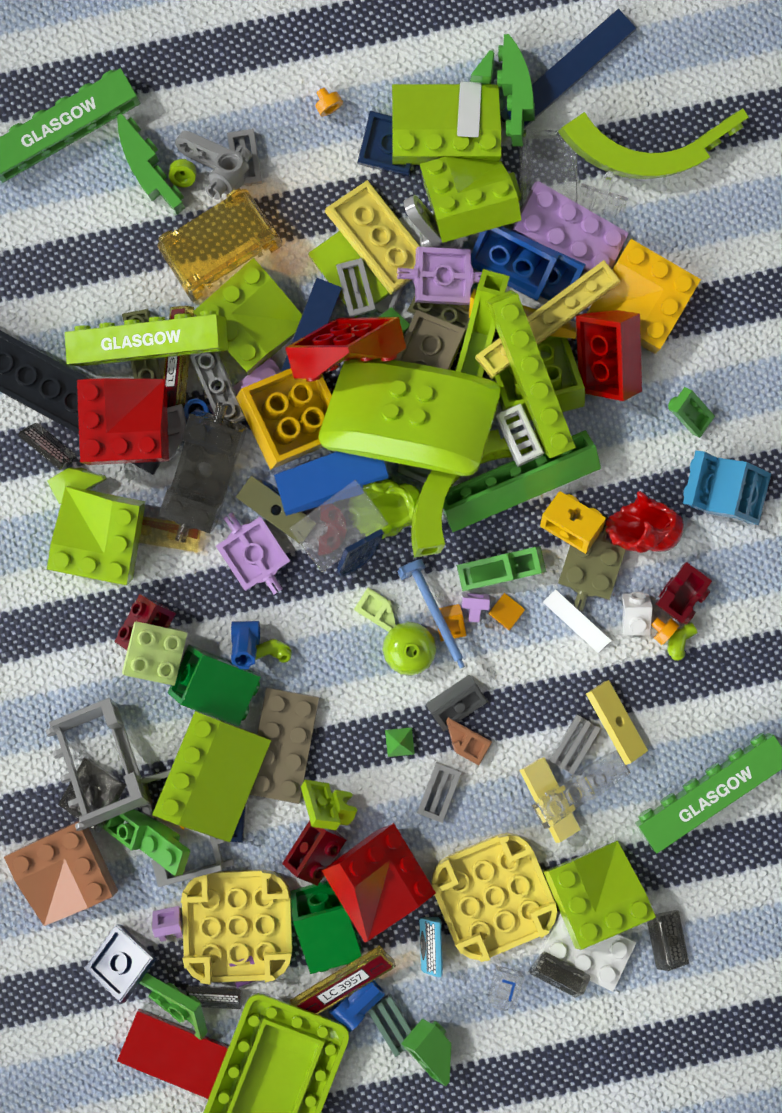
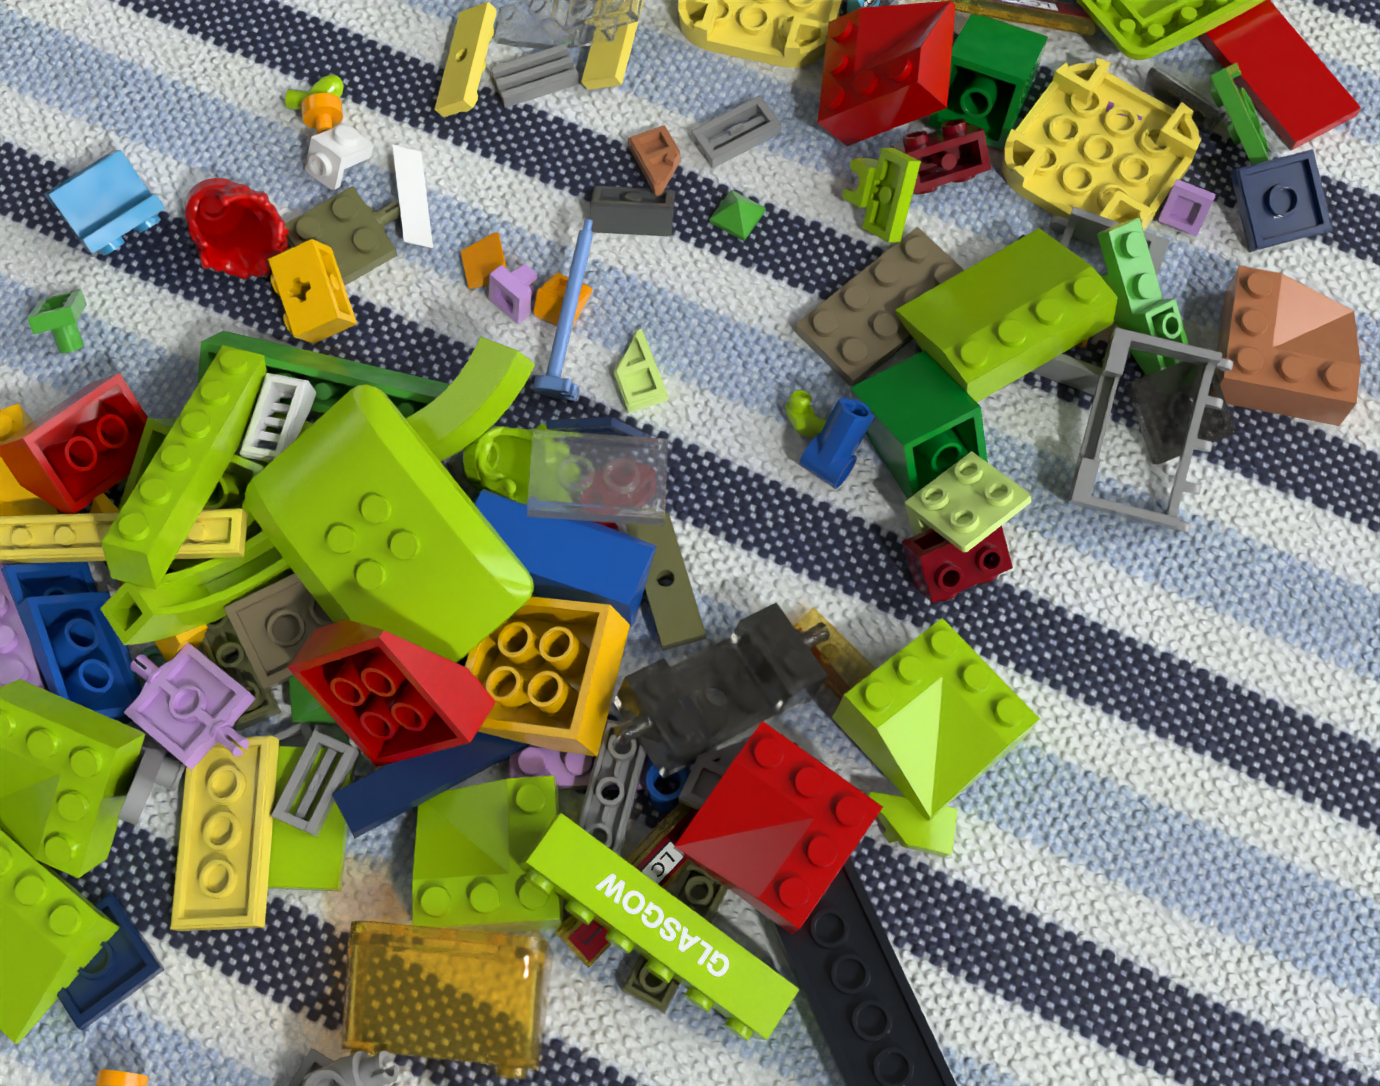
camera: 145 degrees left, 20 degrees down
slope [18,423,76,470] -> none
lavender plate [216,512,291,595] -> none
lime cylinder [382,621,436,676] -> none
bright green slope [456,546,547,591] -> none
dark red cylinder [655,562,712,625] -> none

